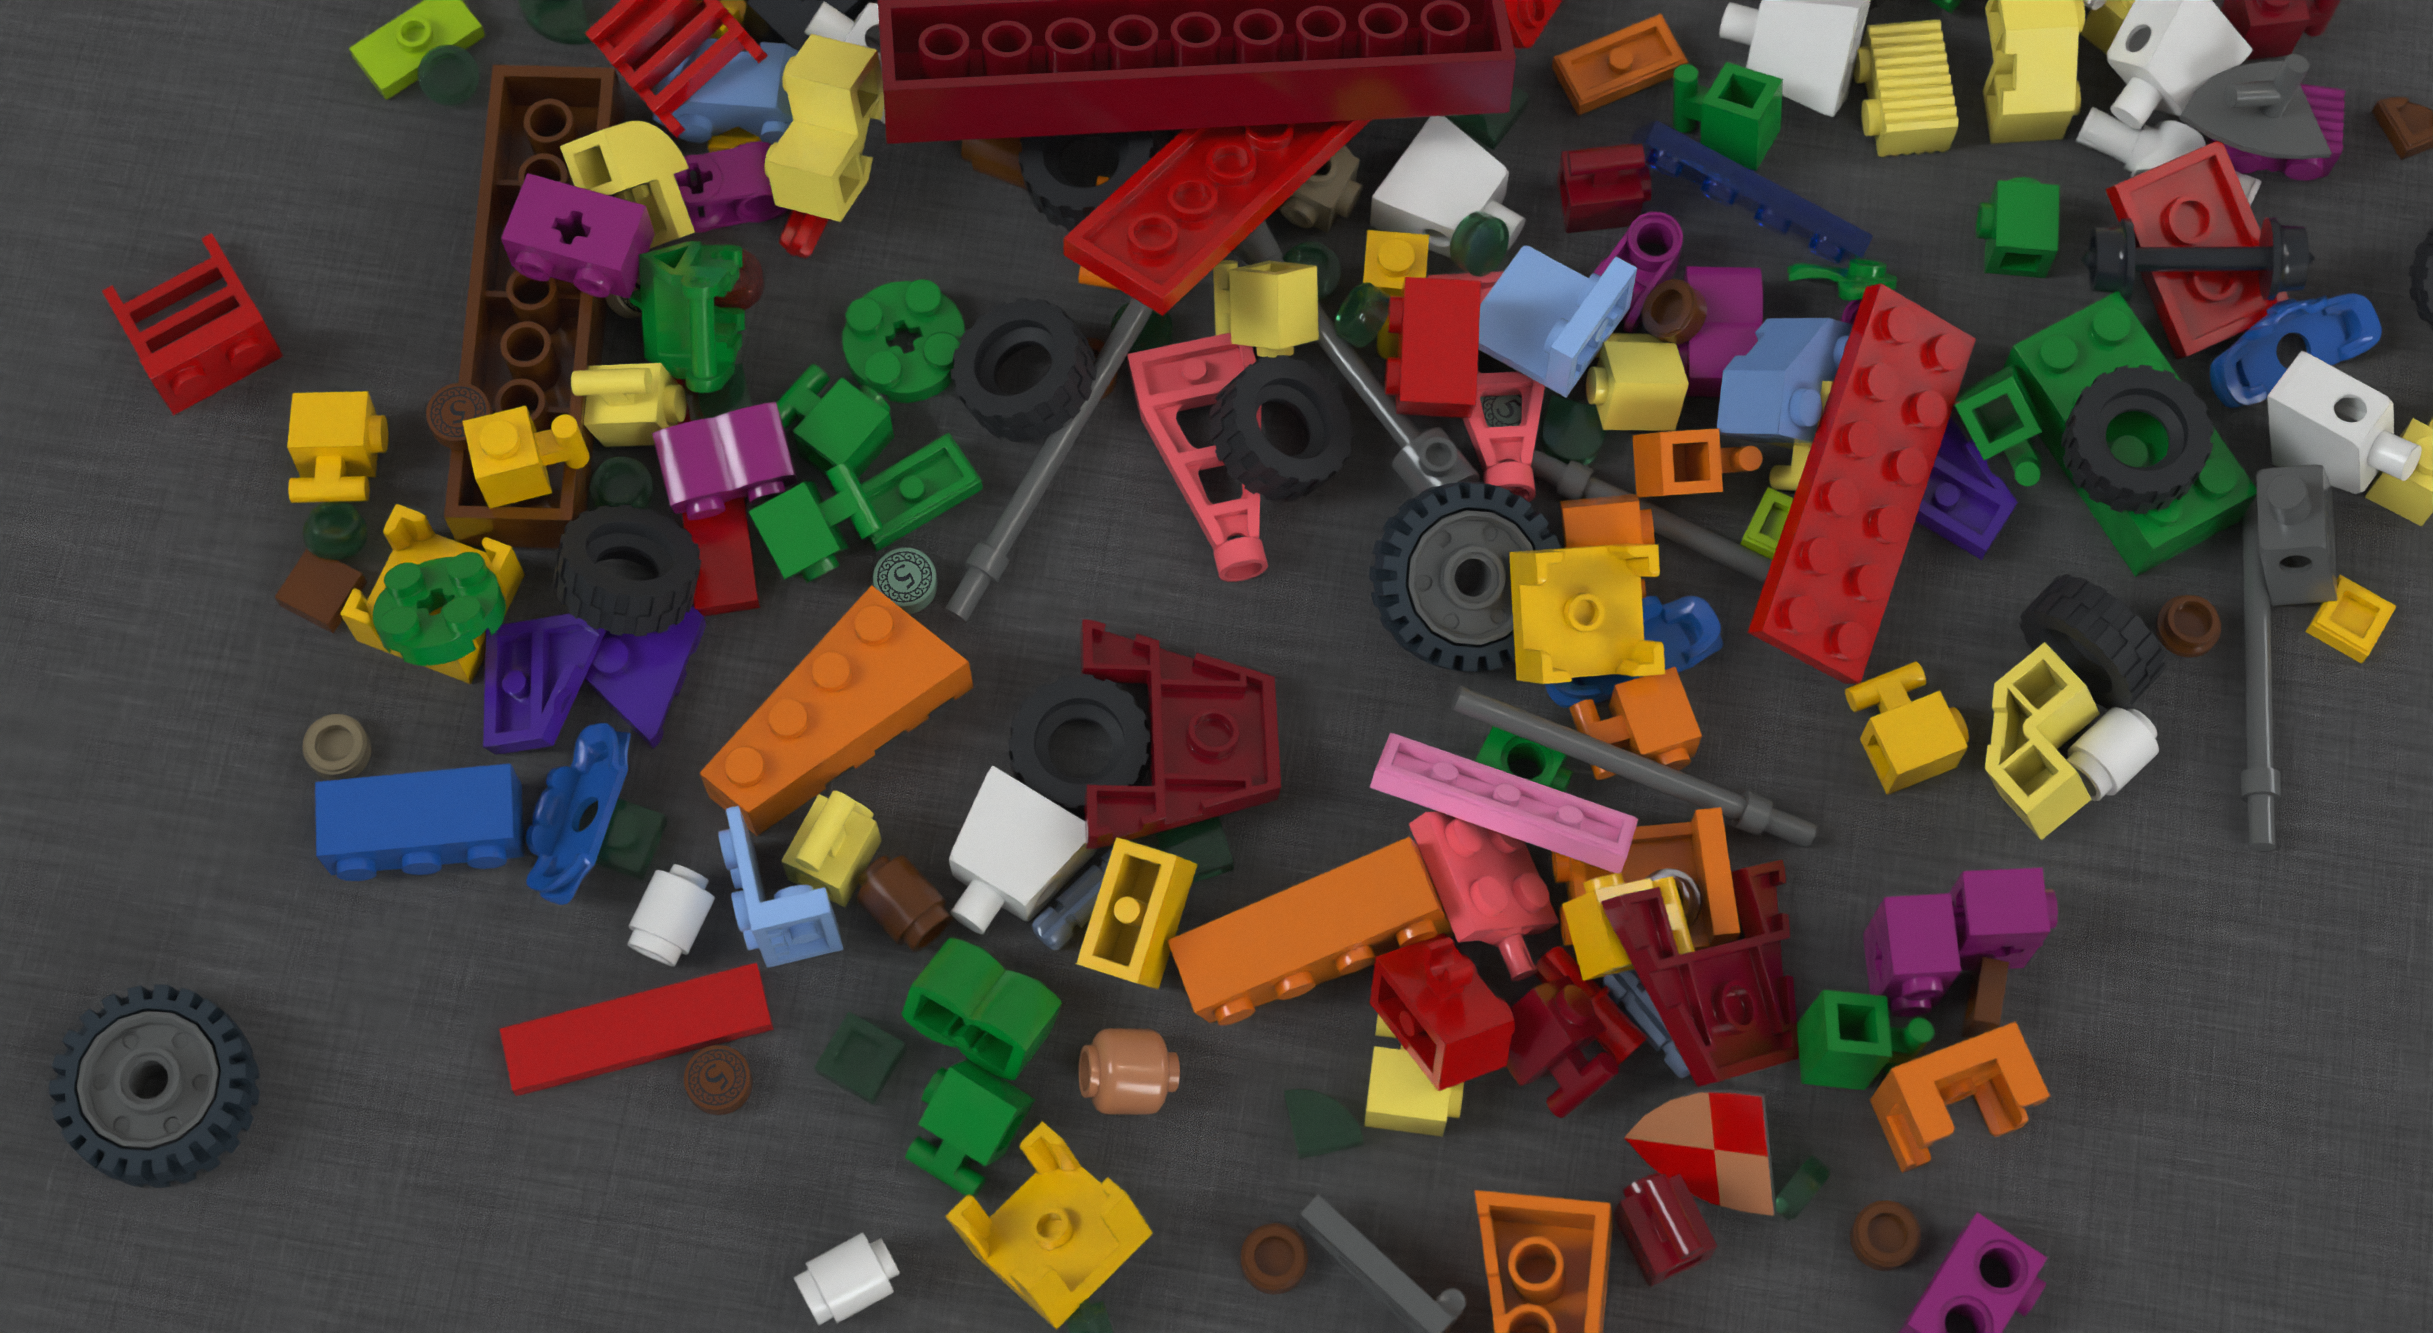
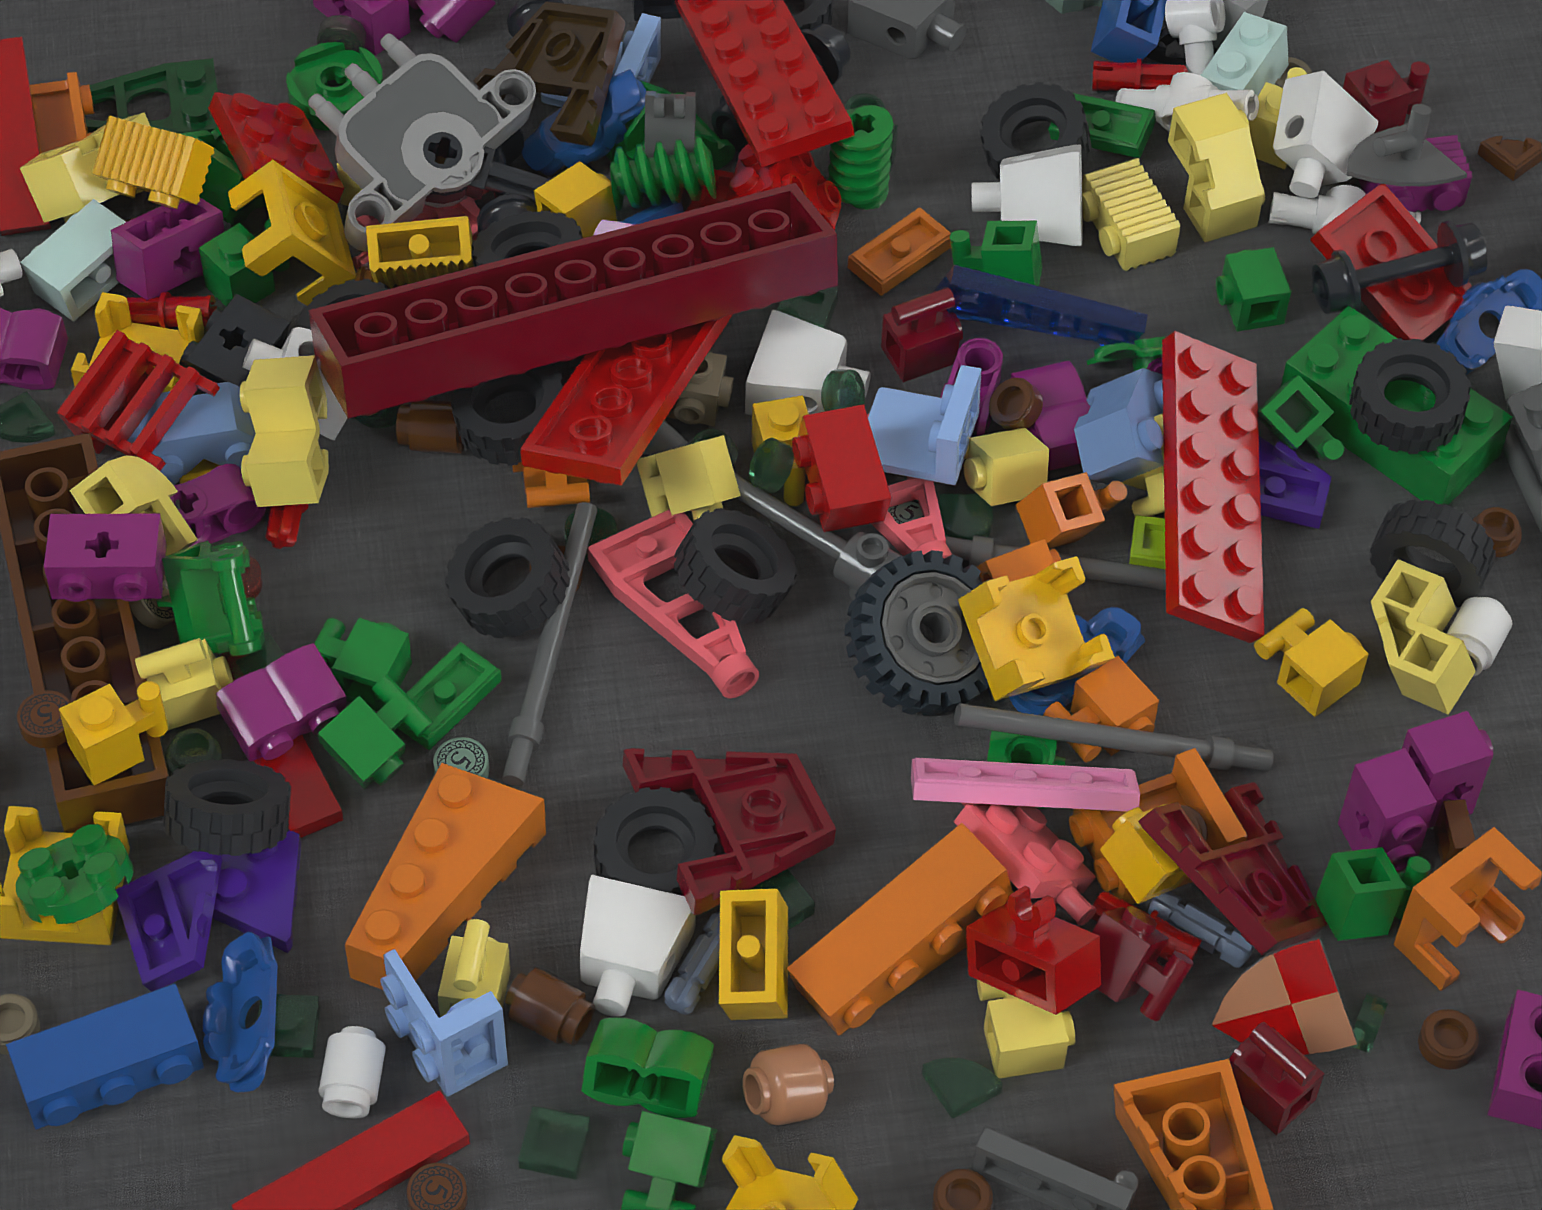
camera: 20 degrees left, 15 degrees down
green plate [842,279,965,403] -> none

